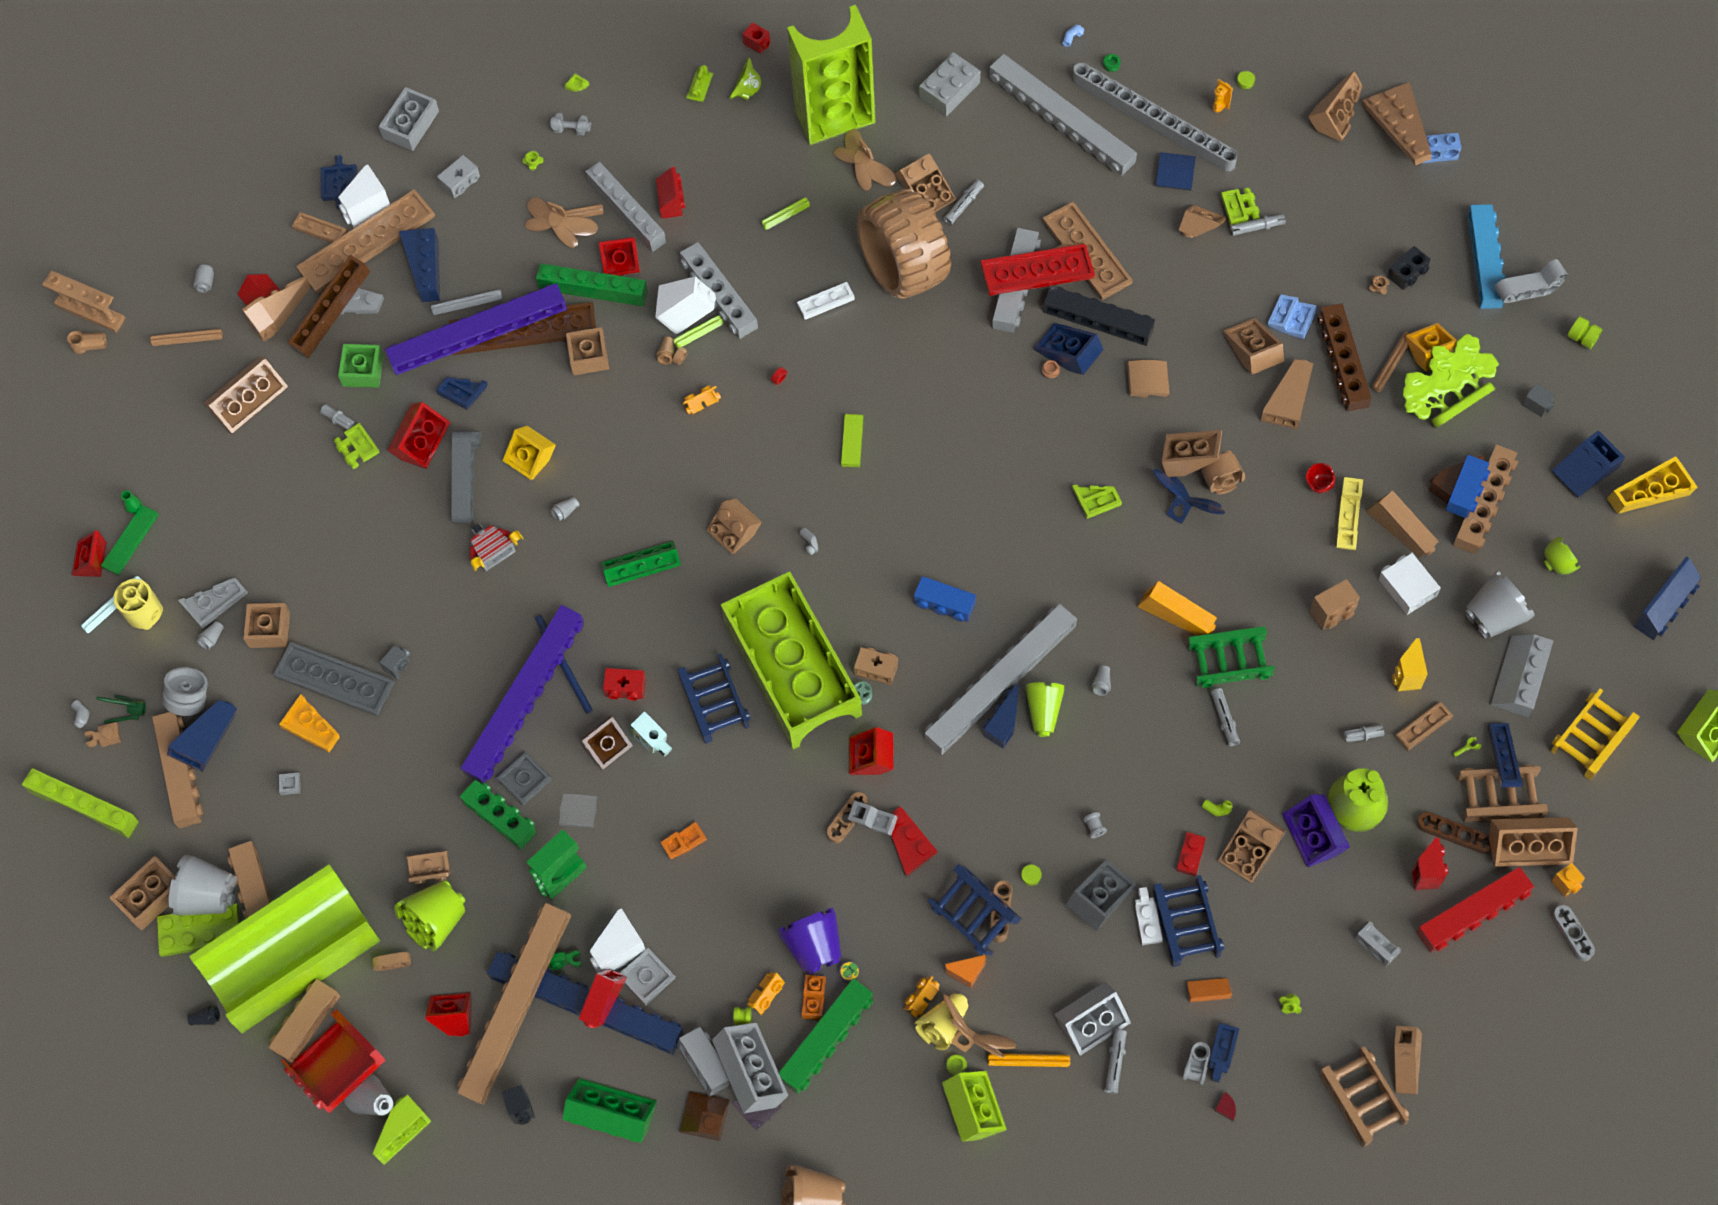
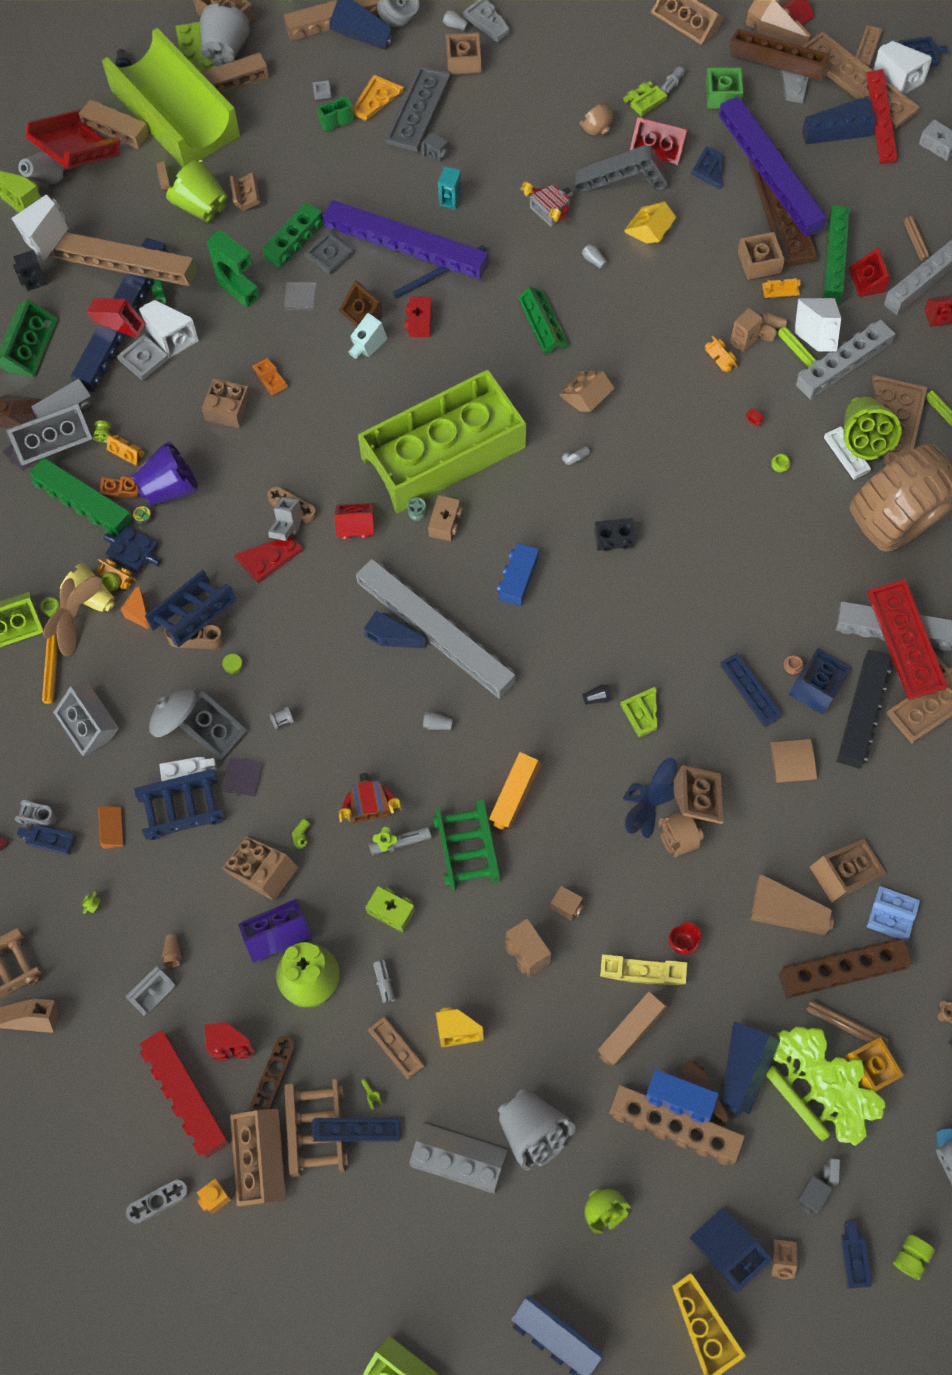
camera: 85 degrees right, 0 degrees up
red slope [425,992,472,1037] -> none
light grey axle [431,289,502,315] -> none
medium nougat piece [525,197,598,248] -> none
dark blue fence [678,654,751,744] -> none
lime tile [841,414,864,467] -> none
lime cone [1025,682,1064,737] -> none
light grey pin [1104,1029,1127,1094] -> none
red plate [1176,832,1206,877] -> none
white brick [1379,553,1441,615] -> none
yellow fence [1551,688,1640,780] -> none
none -> white slope [11,195,68,261]
none -> lime tile [101,572,120,592]
none -> dark blue plate [103,526,161,573]
none -> light grey dish [149,689,197,737]
none -> medium nougat cone [161,934,182,967]
none -> medium nougat slope [201,379,248,428]
none -> clear purple piece [222,758,262,796]
none -> green brick [317,97,354,131]
none -> torso [339,773,403,824]
none -> lime brick [365,886,415,933]
none -> lime plate [373,827,397,852]
none -> teal brick [438,167,462,210]
none -> medium nougat brick [550,886,584,921]
none -> medium nougat cylinder [579,101,613,136]
none -> black cone [582,683,612,705]
none -> black brick [594,518,636,551]
none -> dark blue plate [720,653,782,727]
none -> dark blue slope [722,1021,780,1115]
none -> medium nougat brick [730,308,763,353]
none -> light orange hinge [762,278,800,298]
none -> lime plate [771,454,790,472]
none -> medium nougat bracket [771,1239,797,1279]
none -> light grey plate [823,1159,840,1186]
none -> dark blue hinge [841,1221,872,1289]
none -> lime cone [843,397,902,460]
none -> red plate [866,69,897,164]
none -> medium nougat wing [872,375,927,467]

